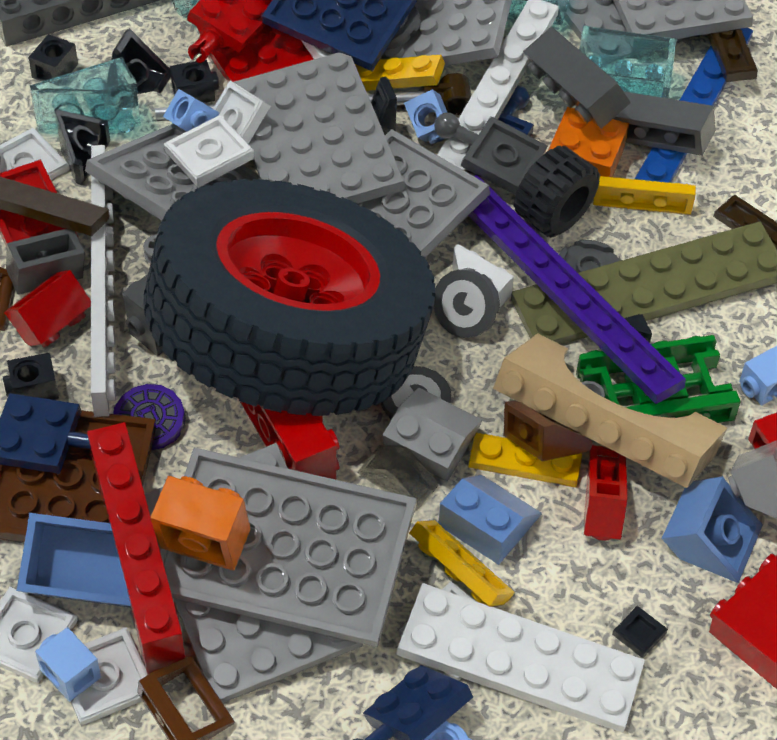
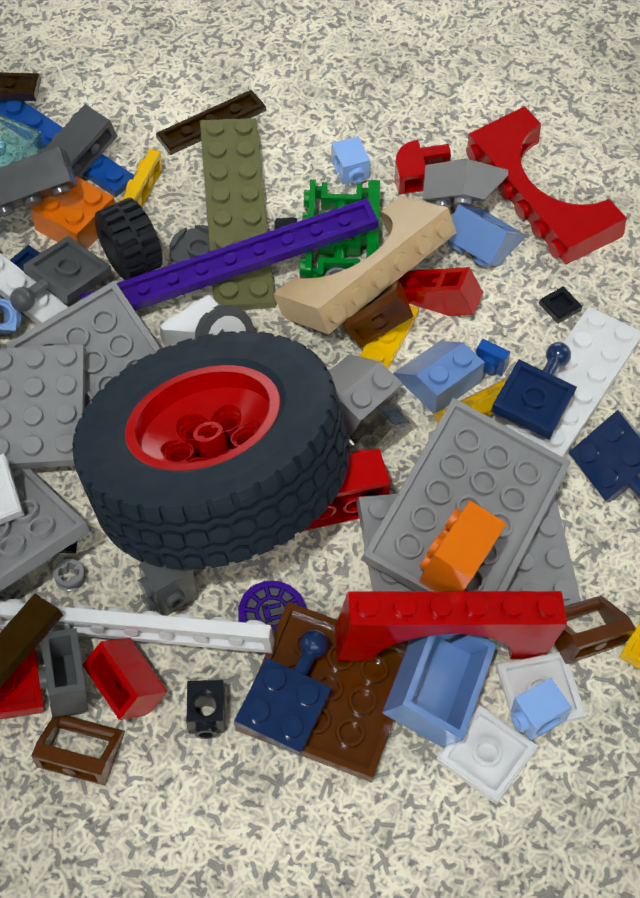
camera: 75 degrees left, 5 degrees up
none -> blue plate [476,339,511,376]
none -> dark blue plate [490,342,577,440]

